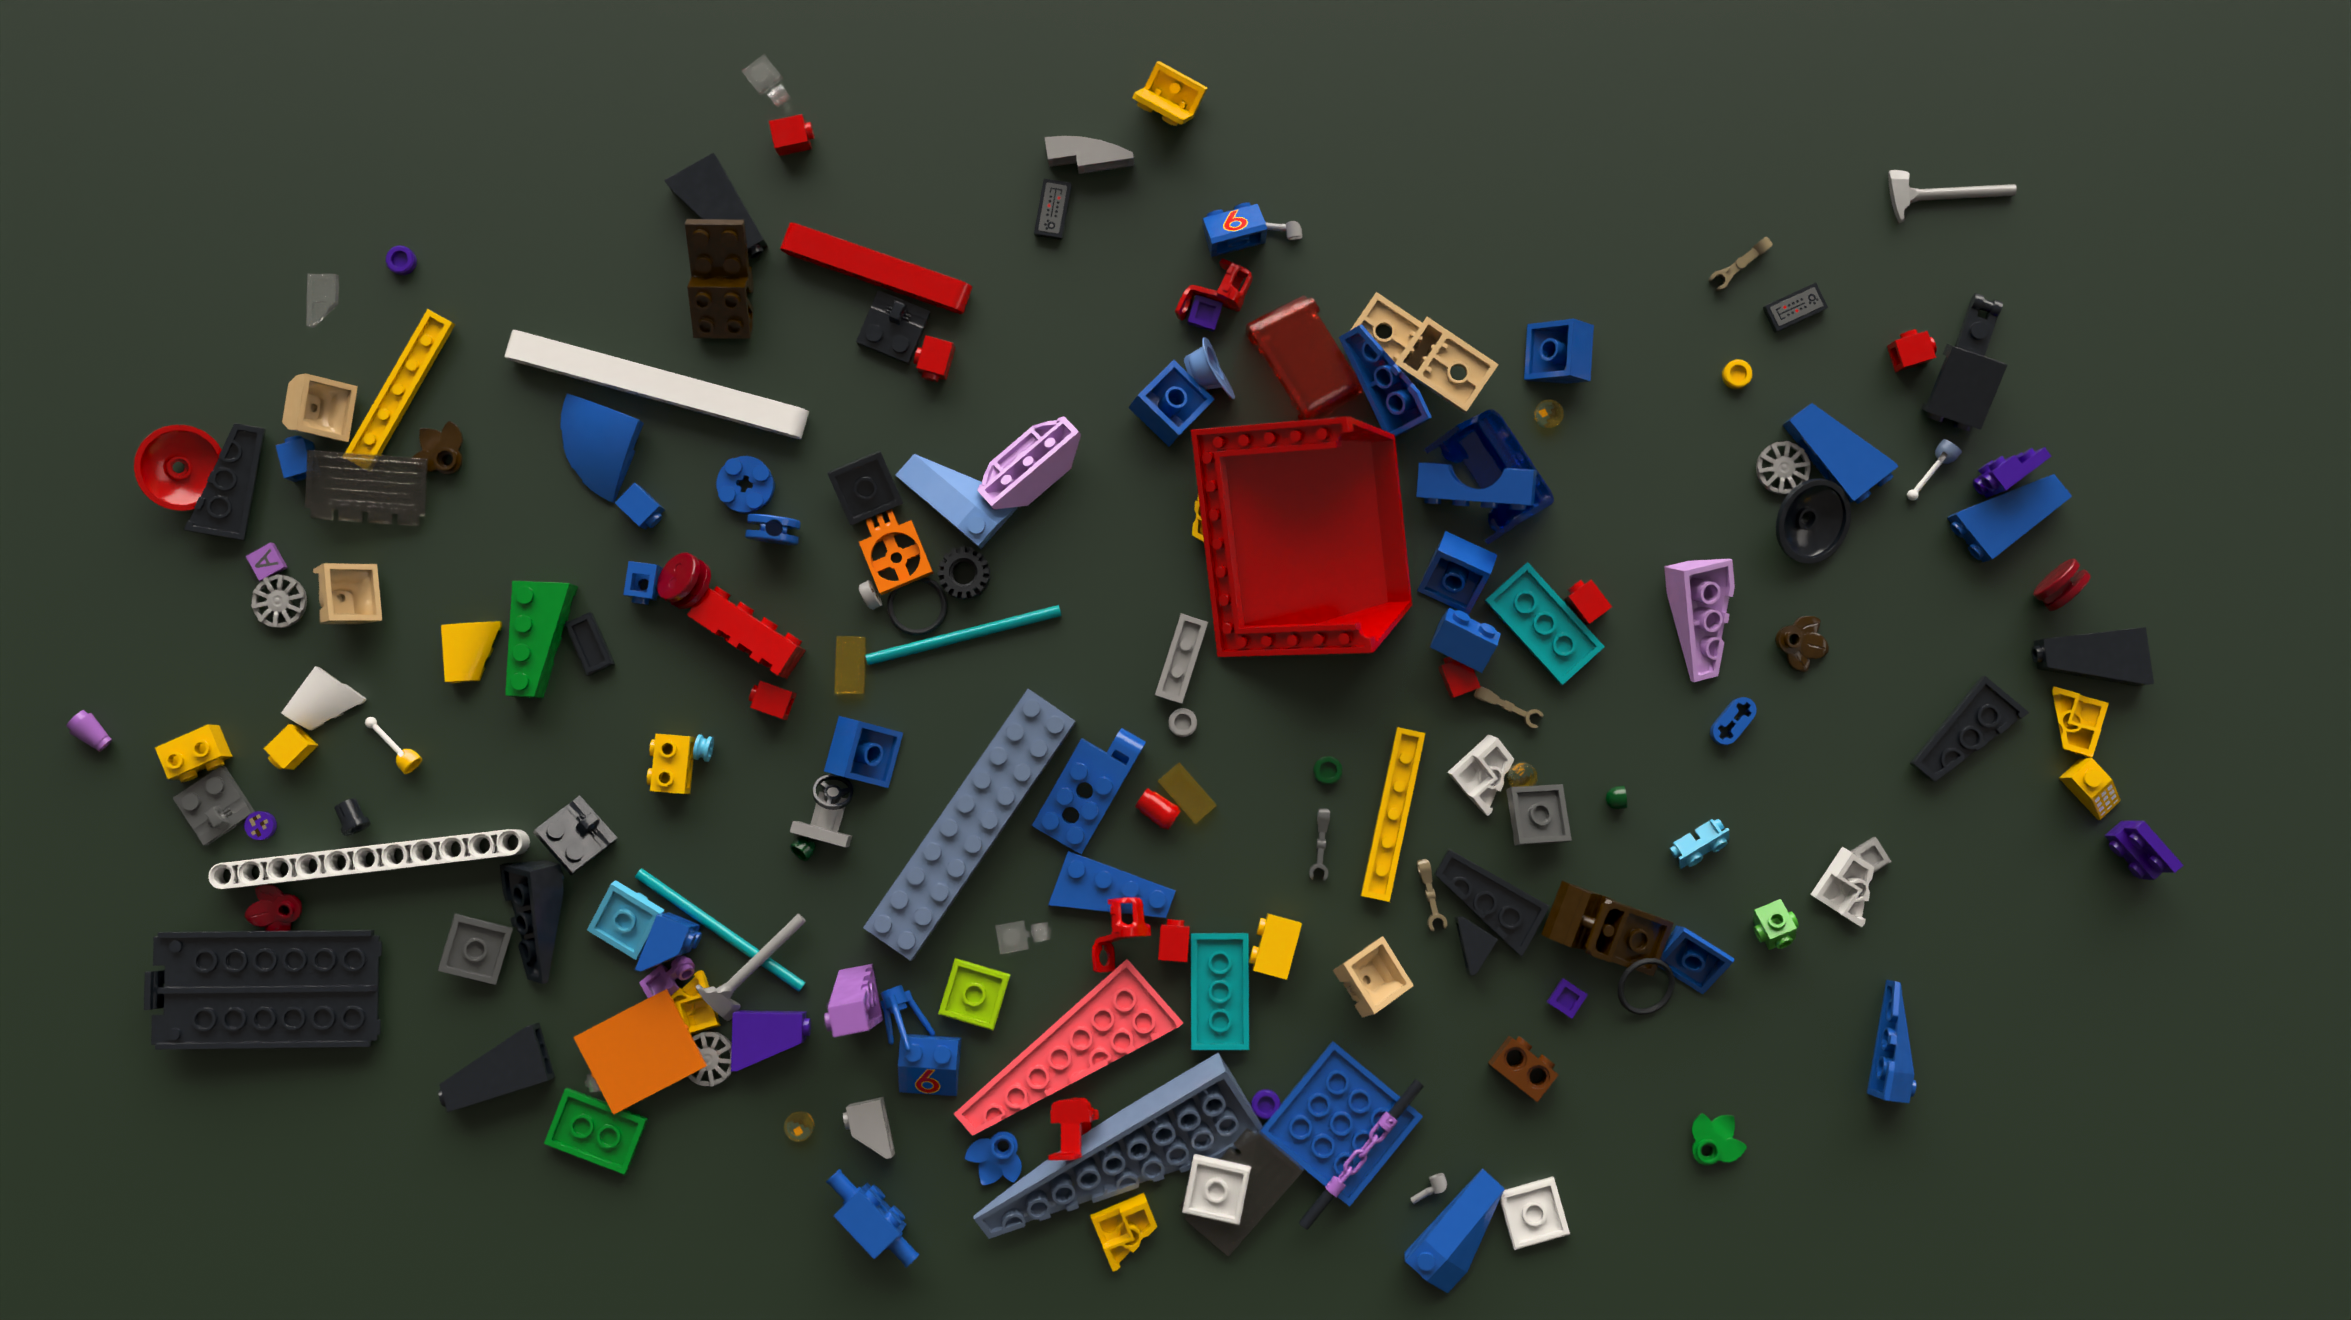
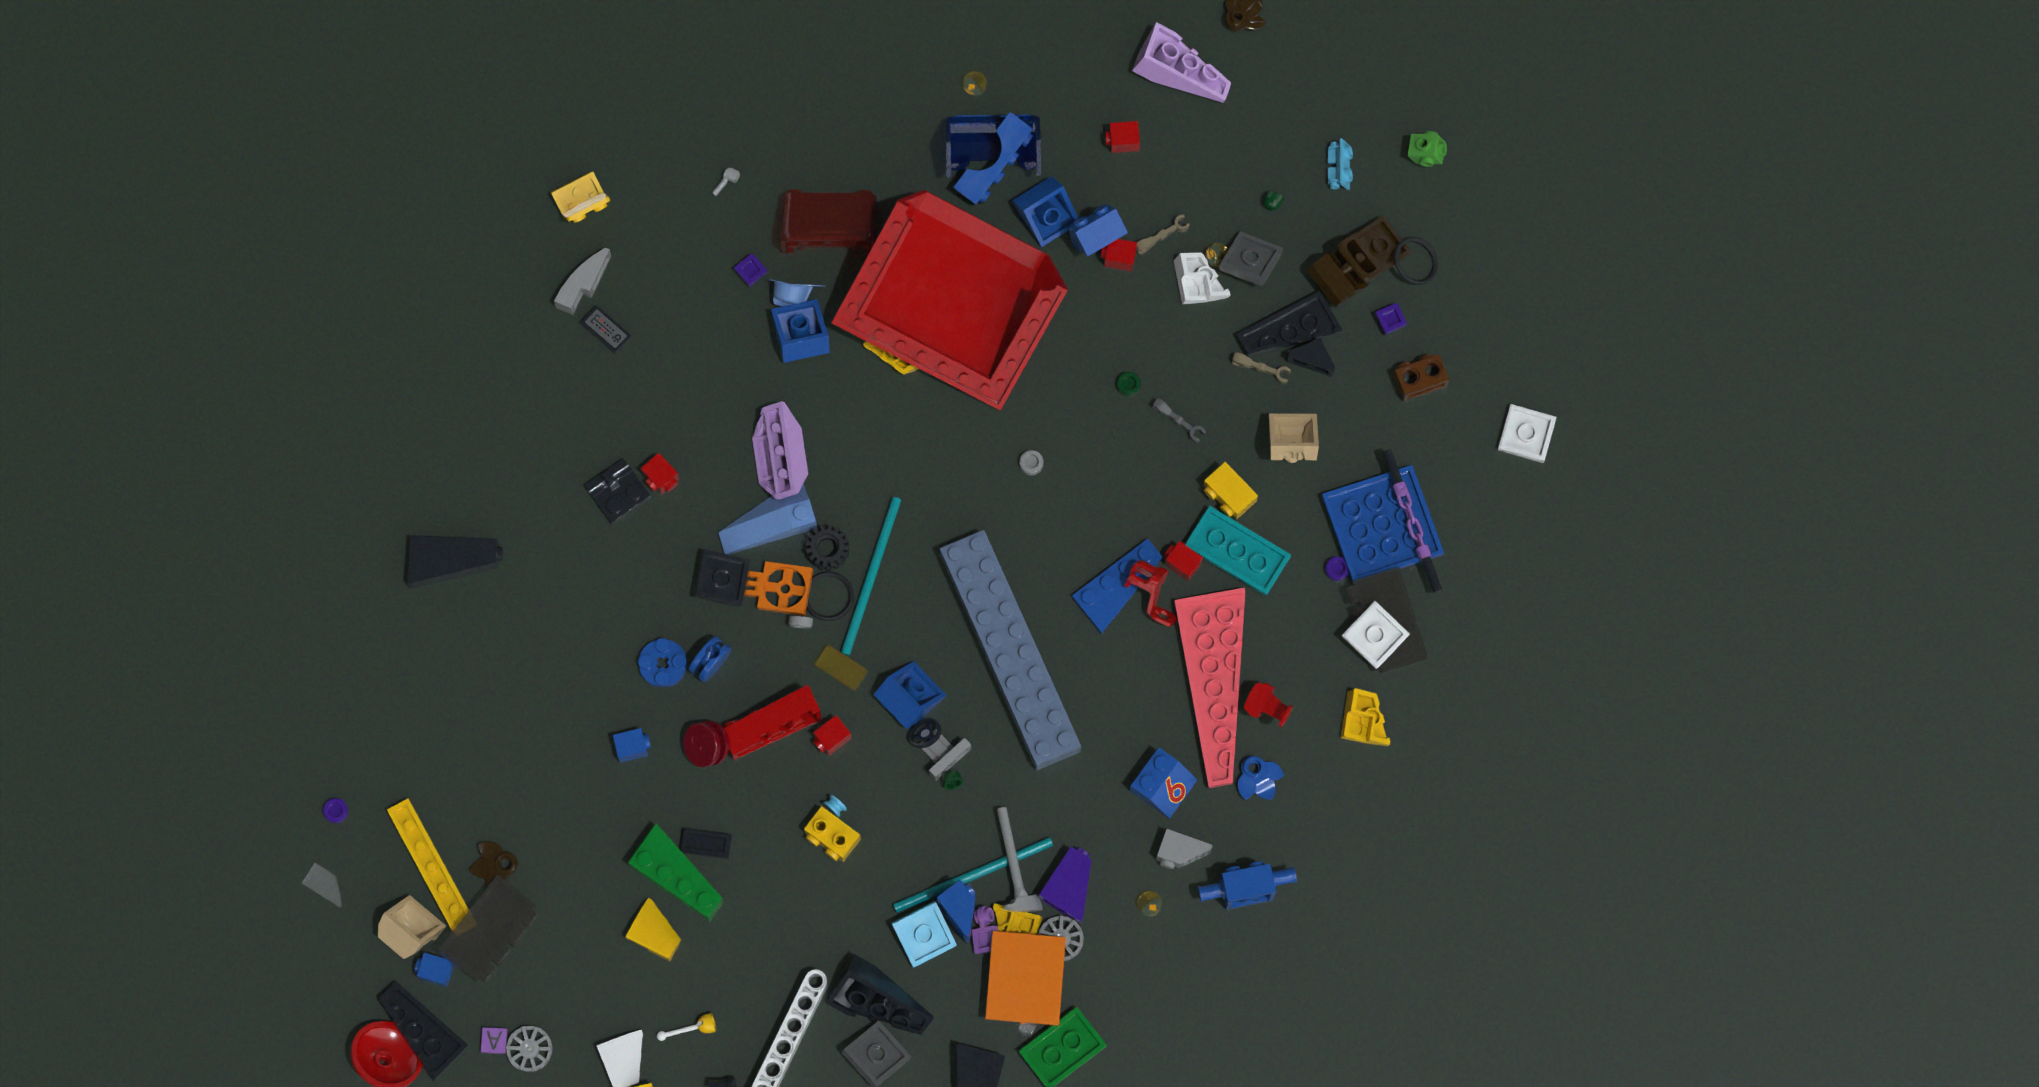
camera: 60 degrees left, 10 degrees down
tan brick [313,563,382,624] -> none
white beam [504,330,809,439] -> none
hinge [533,795,617,876] -> none
blue brick [560,393,644,503] -> none
blue brick [623,561,663,605] -> none
dark brown piece [685,219,754,339] -> none
clear plate [742,54,791,108] -> none
red brick [769,114,815,156] -> none
red beam [780,222,973,314] -> none
medium lavender wedge [825,964,883,1037] -> none
blue plant [880,985,935,1051] -> none
lime plate [938,958,1011,1031] -> none
sand blue wedge [973,1053,1263,1239] -> none
clear plate [995,920,1052,954] -> none
blue hinge [1032,728,1146,854] -> none
red piece [1135,788,1181,830] -> none
light grey plate [1155,613,1208,704] -> none
clear yellow tile [1158,762,1217,824] -> none
red piece [1175,259,1253,321] -> none
blue slope [1202,202,1267,257] -> none
blue wedge [1339,325,1432,437] -> none
tan bracket [1351,292,1499,413] -> none
yellow plate [1361,727,1426,902] -> none
blue wedge [1404,1168,1504,1293] -> none
light grey hand [1410,1173,1447,1204] -> none
teal plate [1484,562,1605,685] -> none
blue slope [1524,319,1594,384] -> none
blue slope [1658,926,1734,994] -> none
green plate [1692,1113,1747,1165] -> none
blue beam [1710,697,1757,745] -> none
white slope [1811,847,1874,927] -> none
light grey tile [1850,837,1891,873] -> none
blue wedge [1867,980,1916,1103] -> none

